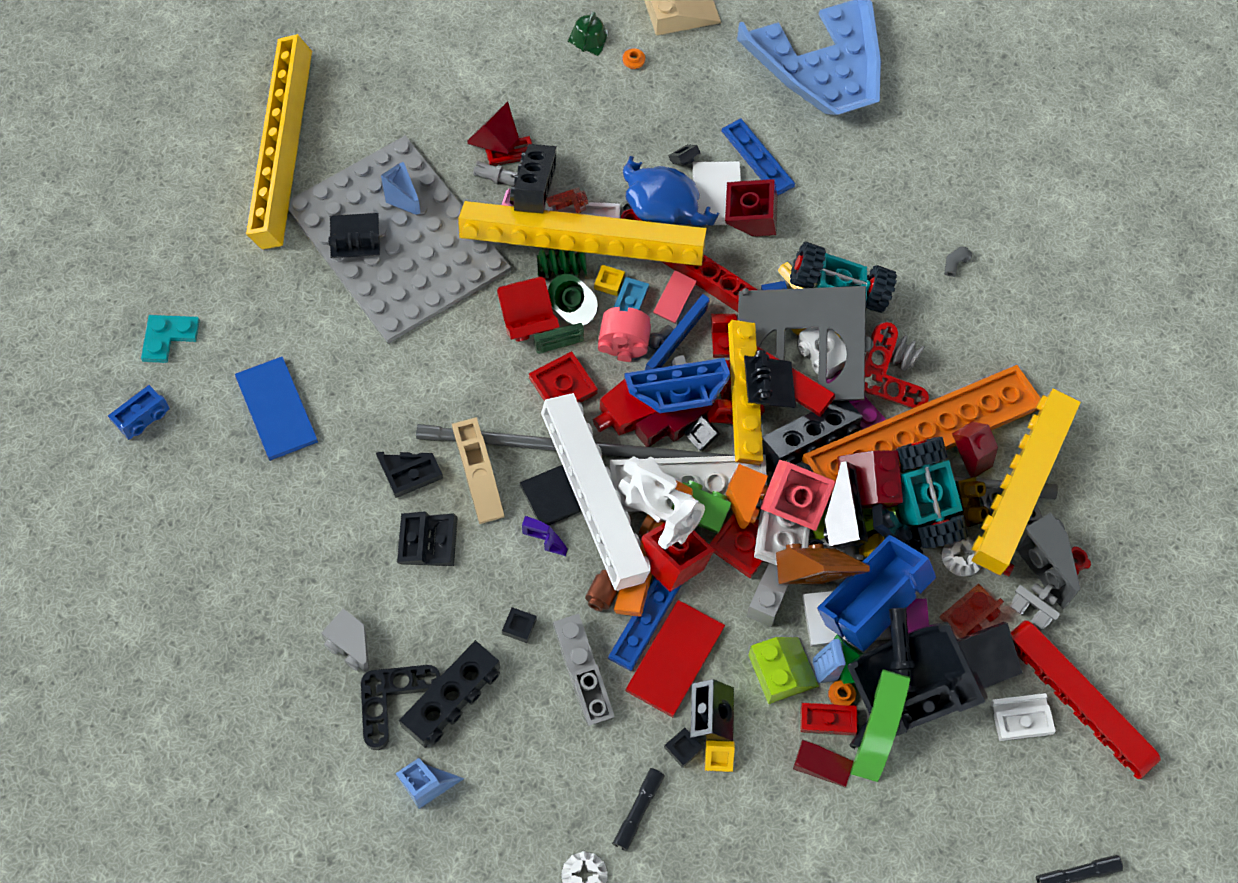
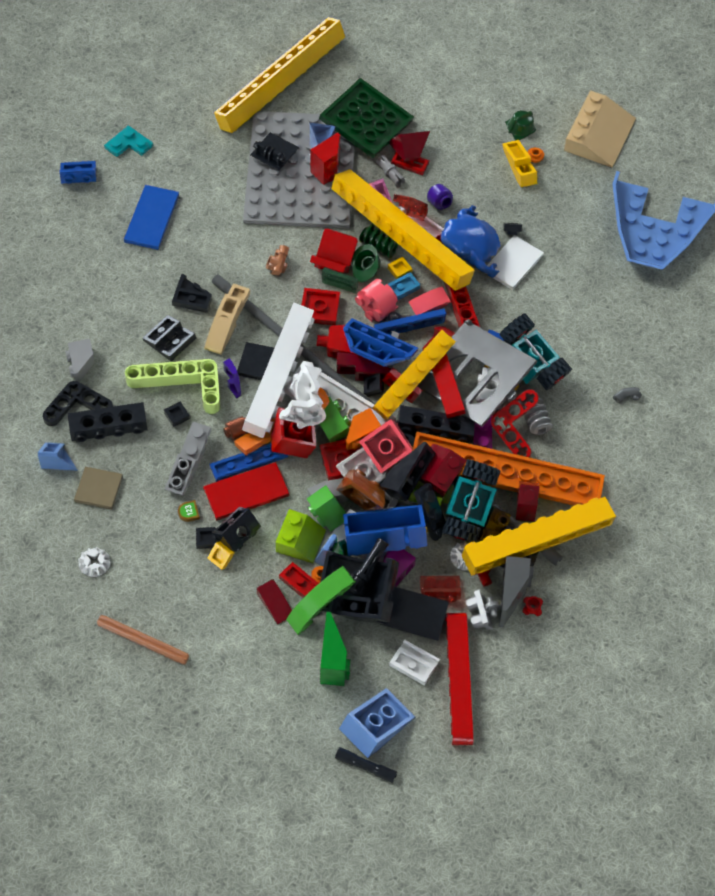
camera: 40 degrees right, 5 degrees down
black brick [510,144,557,213] -> none
black piece [612,768,665,852] -> none
blue tile [722,118,795,196] -> none
dark red slope [725,179,778,237] -> none
black hinge [744,350,796,408] -> none
none -> dark tan tile [74,466,123,510]
none -> yellowish green beam [125,359,220,414]
none -> tile [178,500,200,522]
none -> nougat plate [266,245,289,276]
none -> bright green brick [307,485,347,532]
none -> red slope [310,132,340,185]
none -> dark green plate [319,78,414,158]
none -> green slope [320,612,351,686]
none -> medium blue slope [339,688,415,758]
none -> dark purple head [427,184,453,210]
none -> yellow slope [502,140,537,187]

